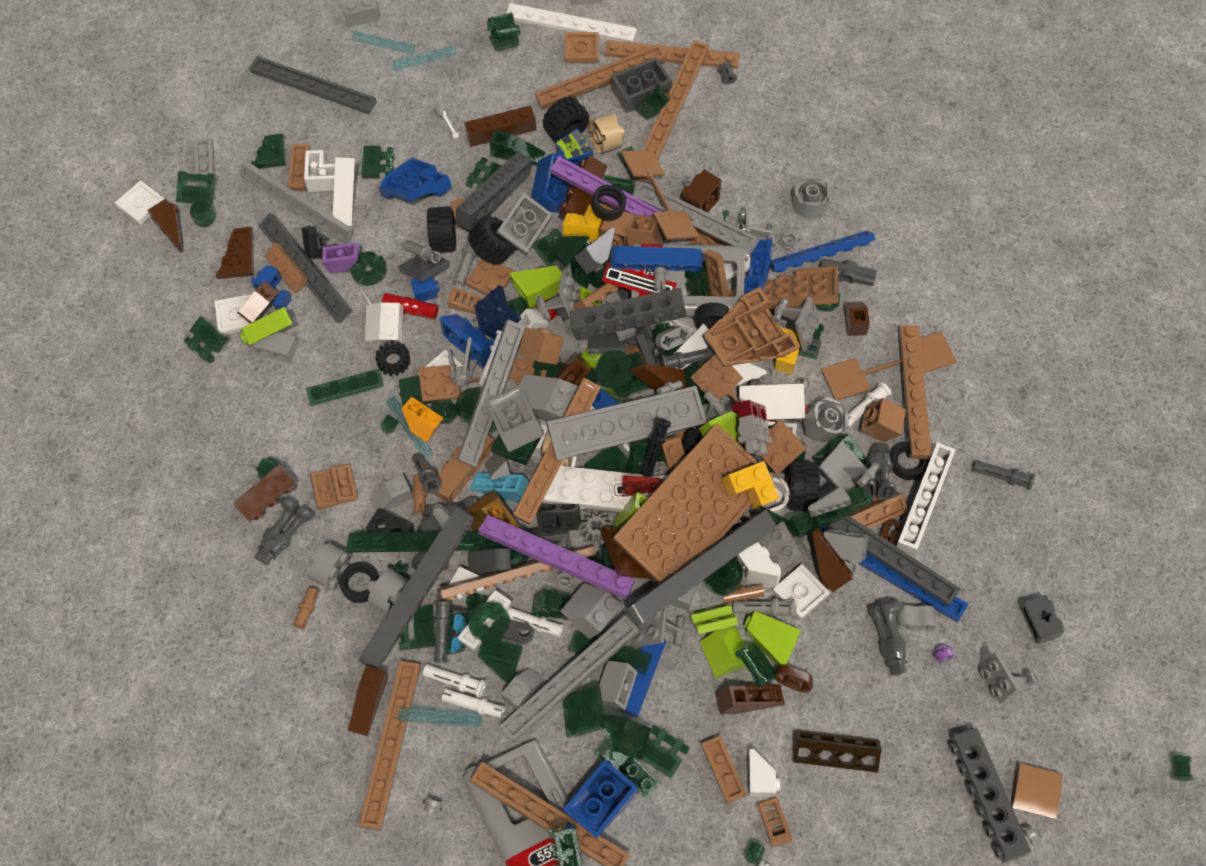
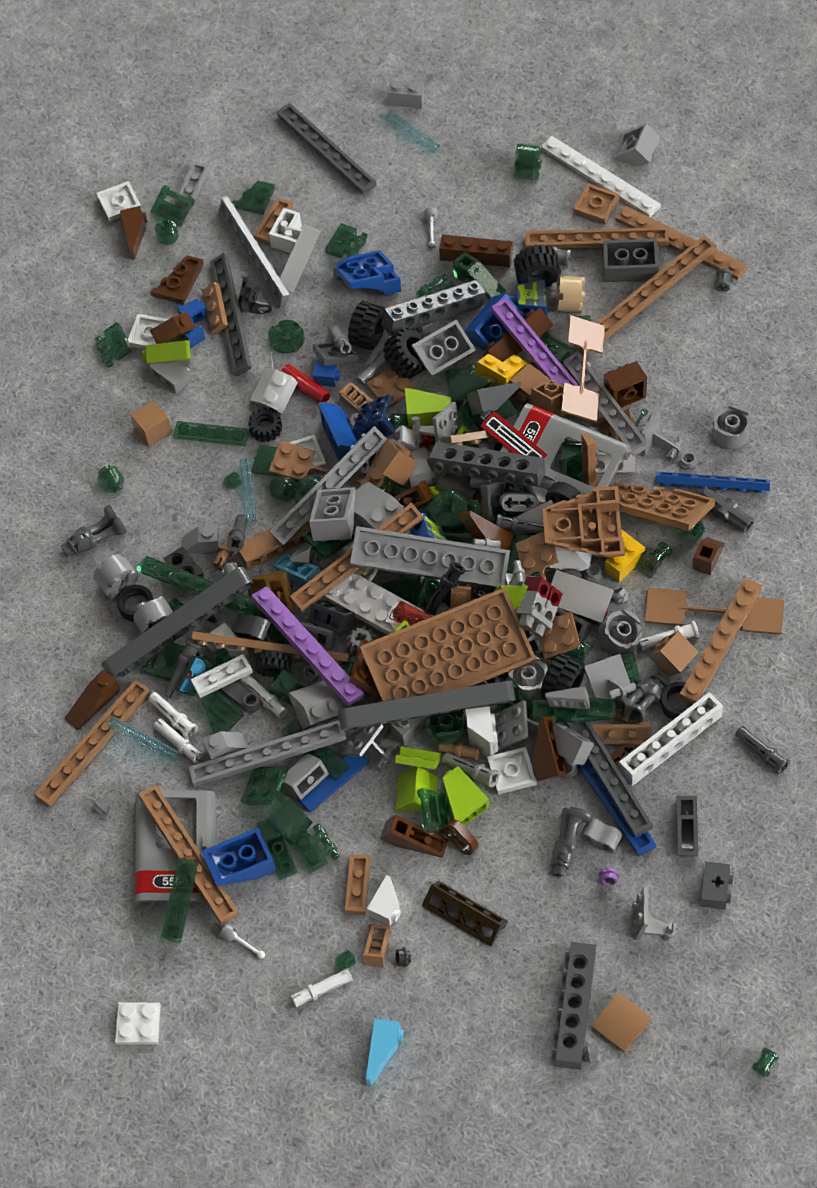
camera: 30 degrees right, 5 degrees down
reddish brown brick [234,463,295,522] -> none
medium nougat pin [293,587,319,629] -> none
medium nougat slope [310,464,357,510] -> none
medium lavender slope [322,242,359,274] -> none
clear light blue axle [392,46,457,71] -> none
light orange slope [402,397,443,443] -> none
light grey plant [448,337,477,386] -> none
clear green plate [468,602,510,644] -> none
black tyre [591,184,626,221] -> none
blue beam [610,246,703,272] -> none
clear green slope [634,83,670,120] -> none
light grey pin [653,267,667,292] -> none
yellow brick [721,461,779,509] -> none
blue slope [744,239,772,294] -> none
light grey plate [772,297,819,350] -> none
none -> medium nougat head [130,401,172,447]
none -> black tyre [255,650,292,678]
none -> pearl dark grey plate [395,947,411,967]
none -> dark grey slope [676,796,698,856]

